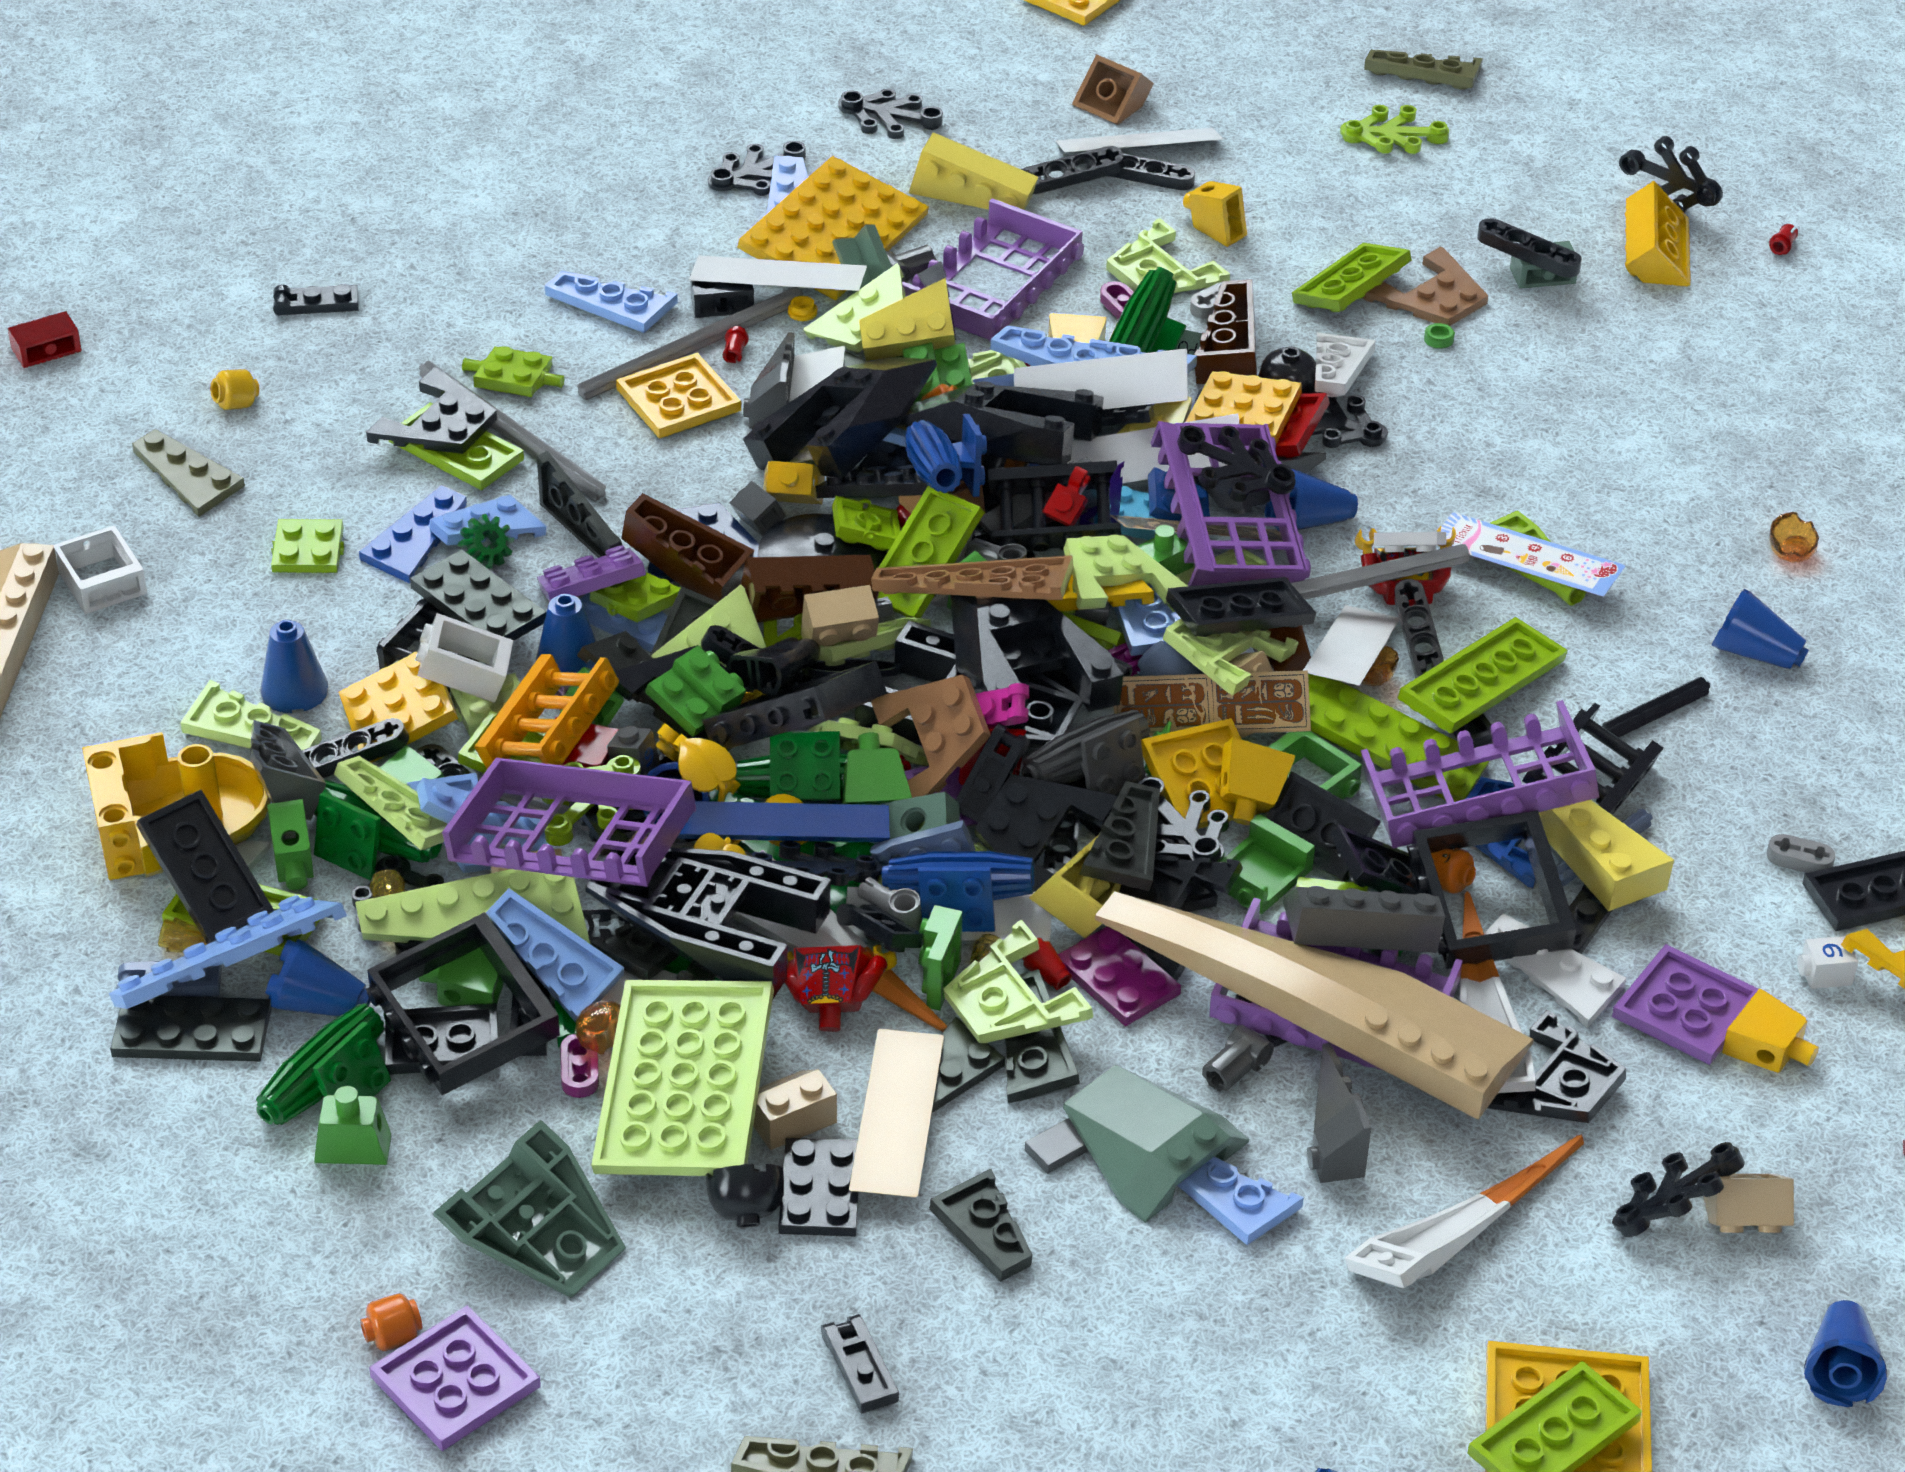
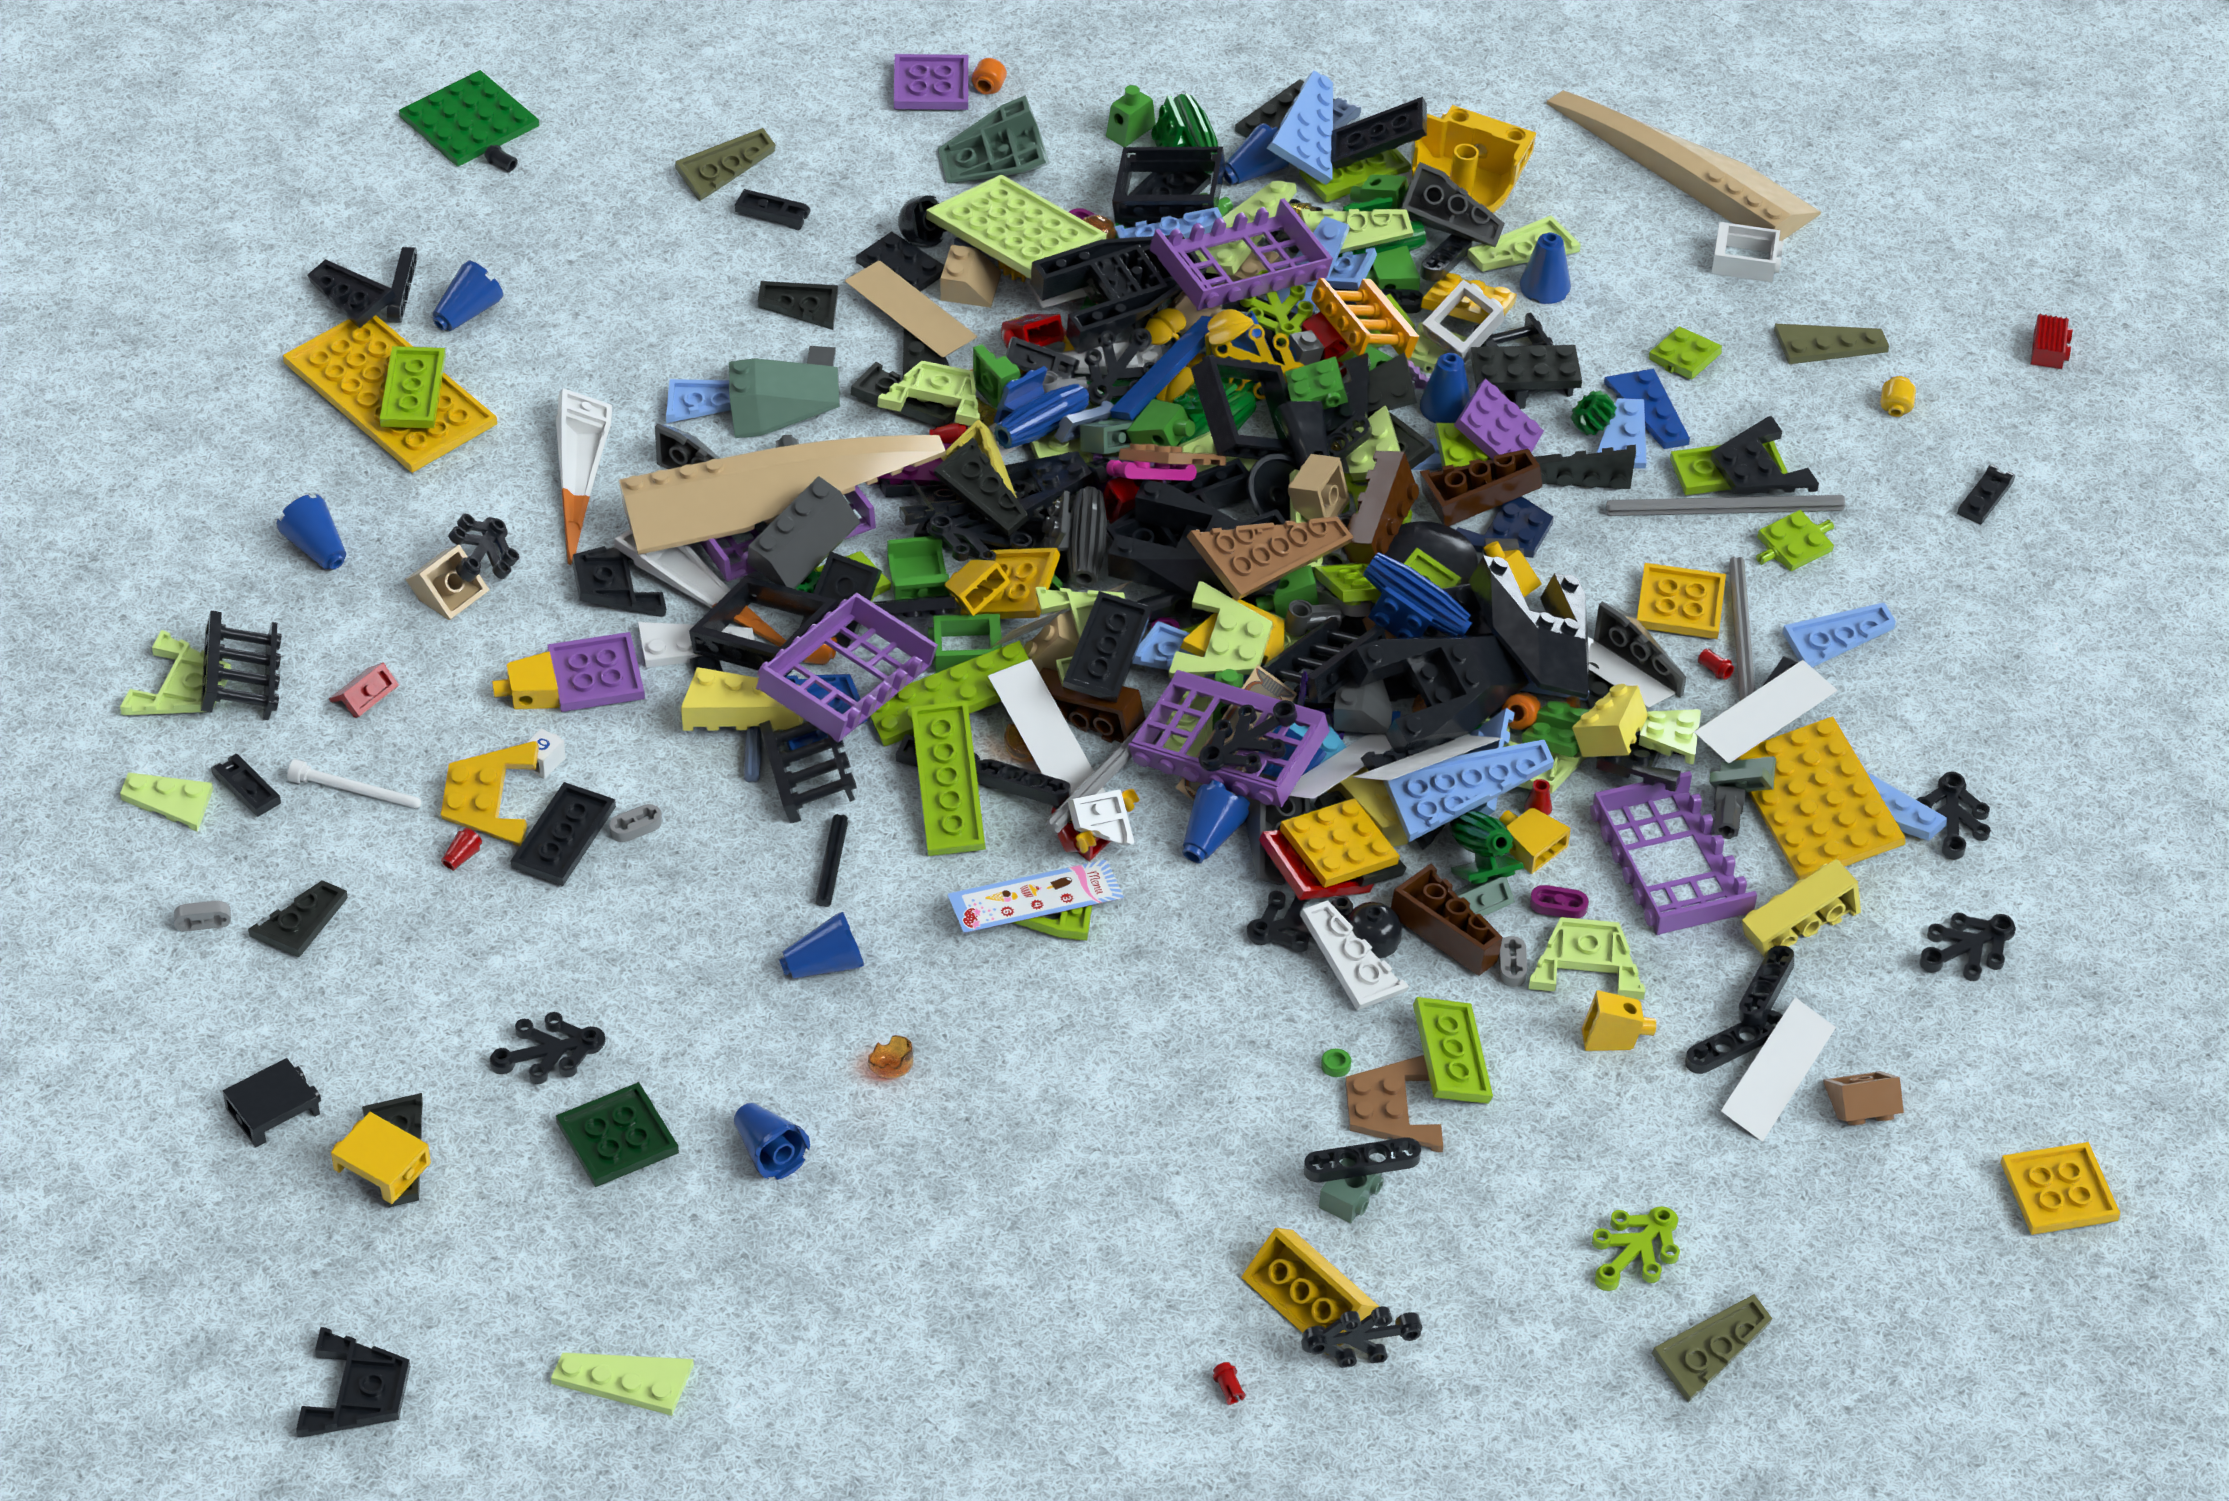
camera: 130 degrees right, 5 degrees up
red plate [1043,466,1091,526] -> none

